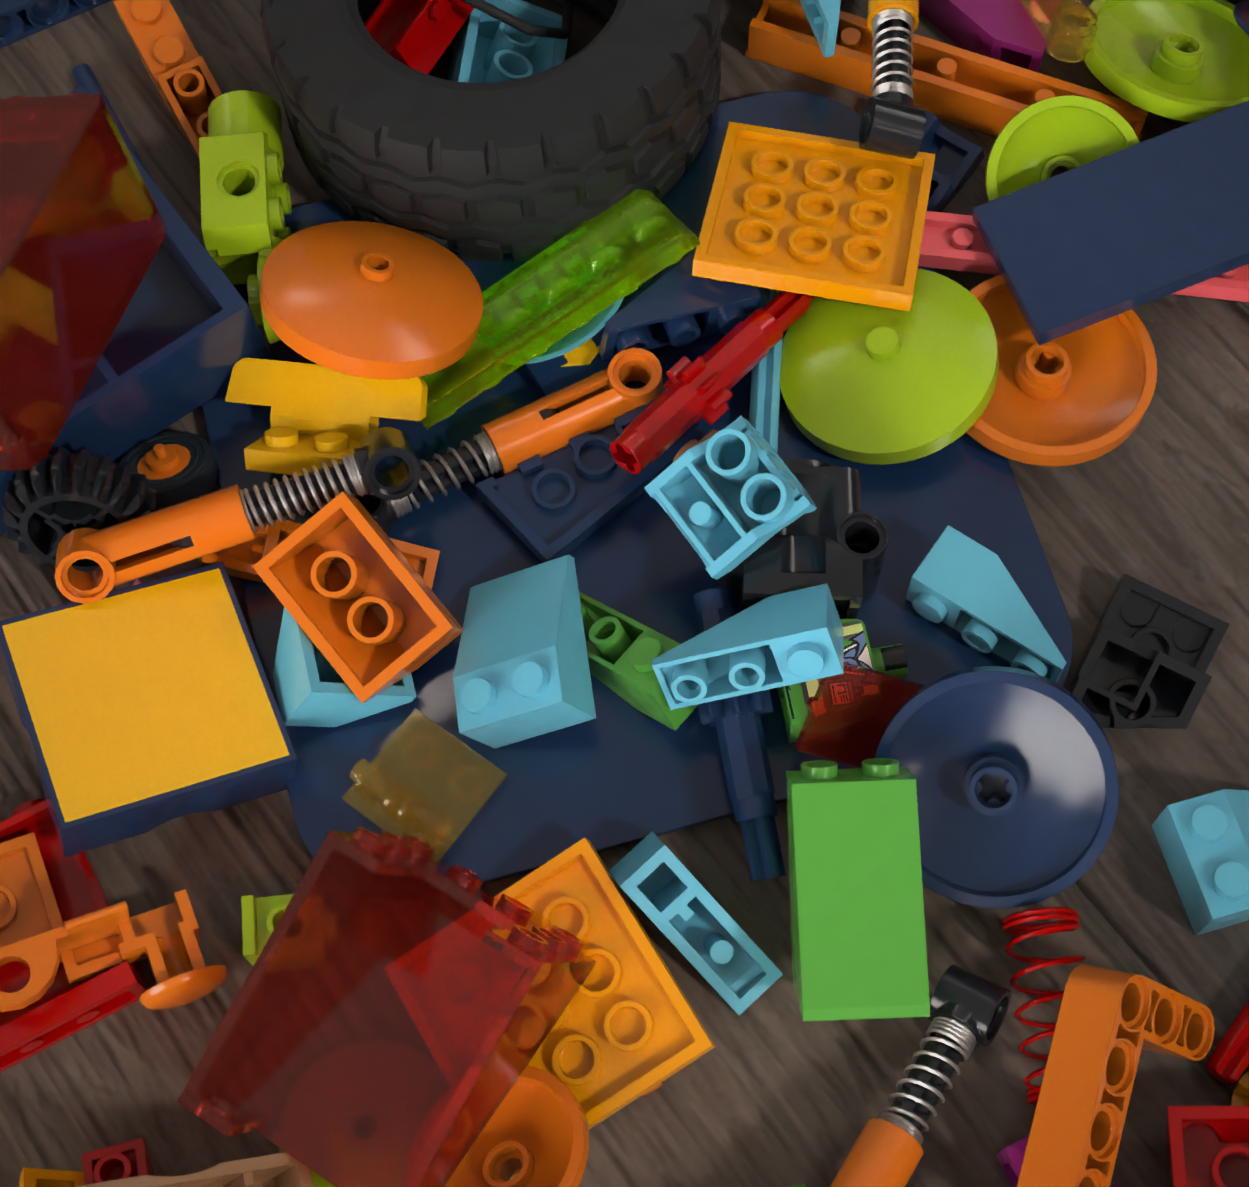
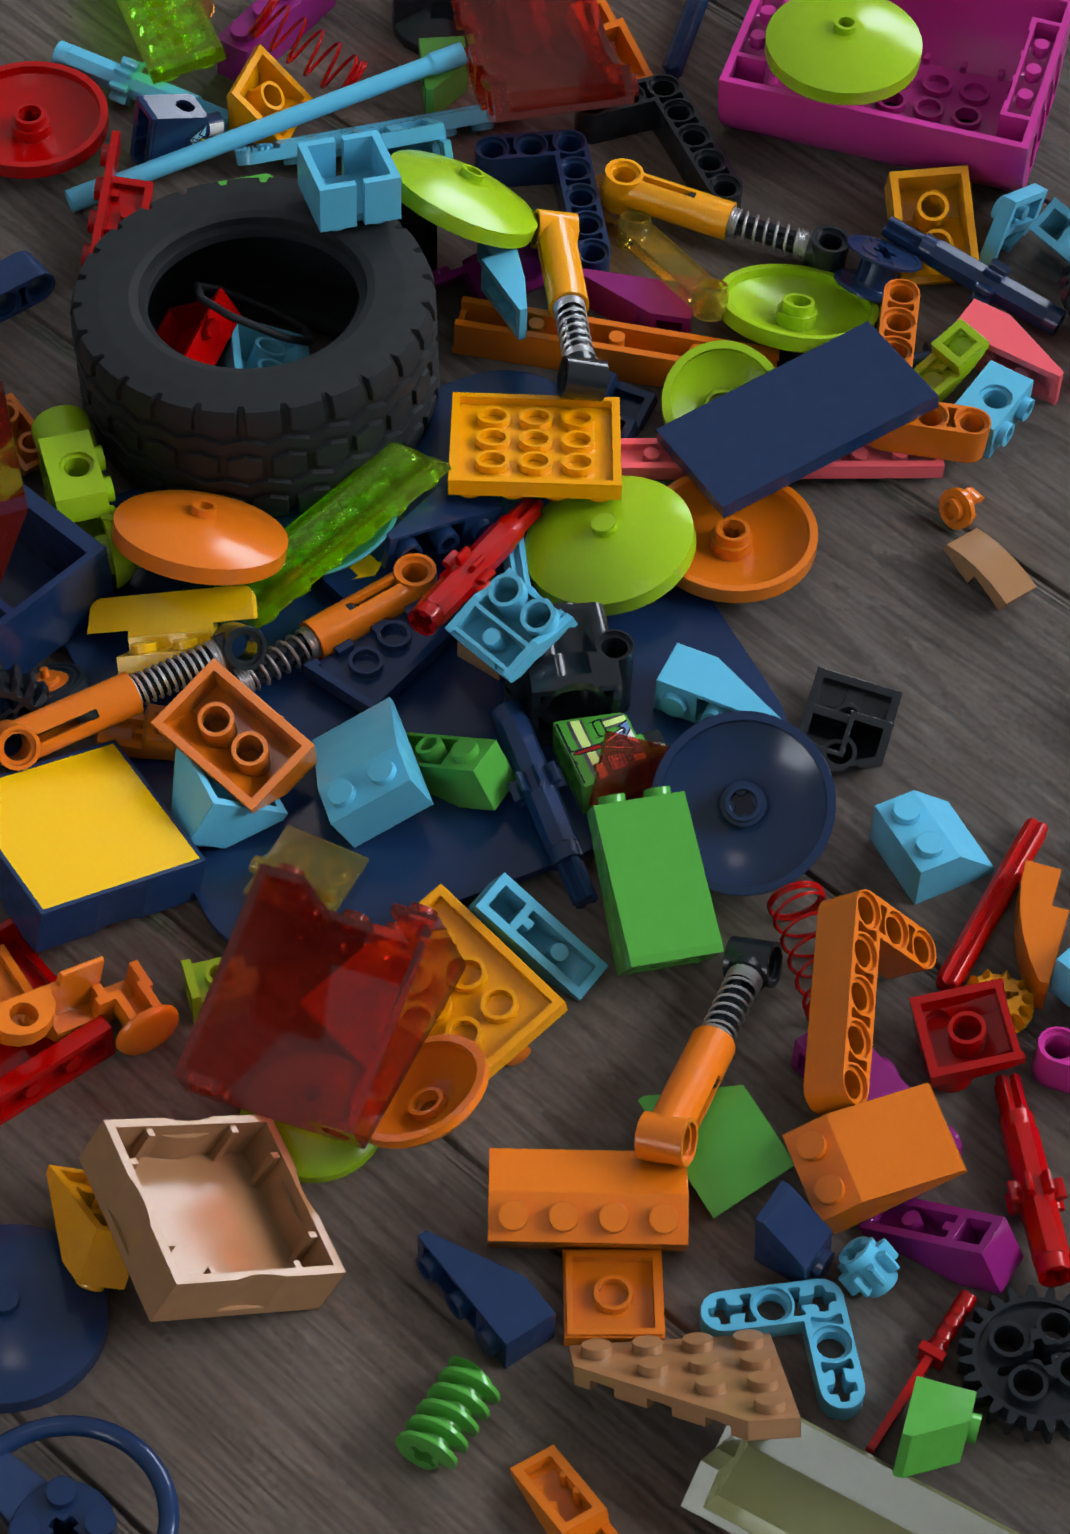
camera: 15 degrees left, 15 degrees down
medium azure slope [652,583,844,710] -> none

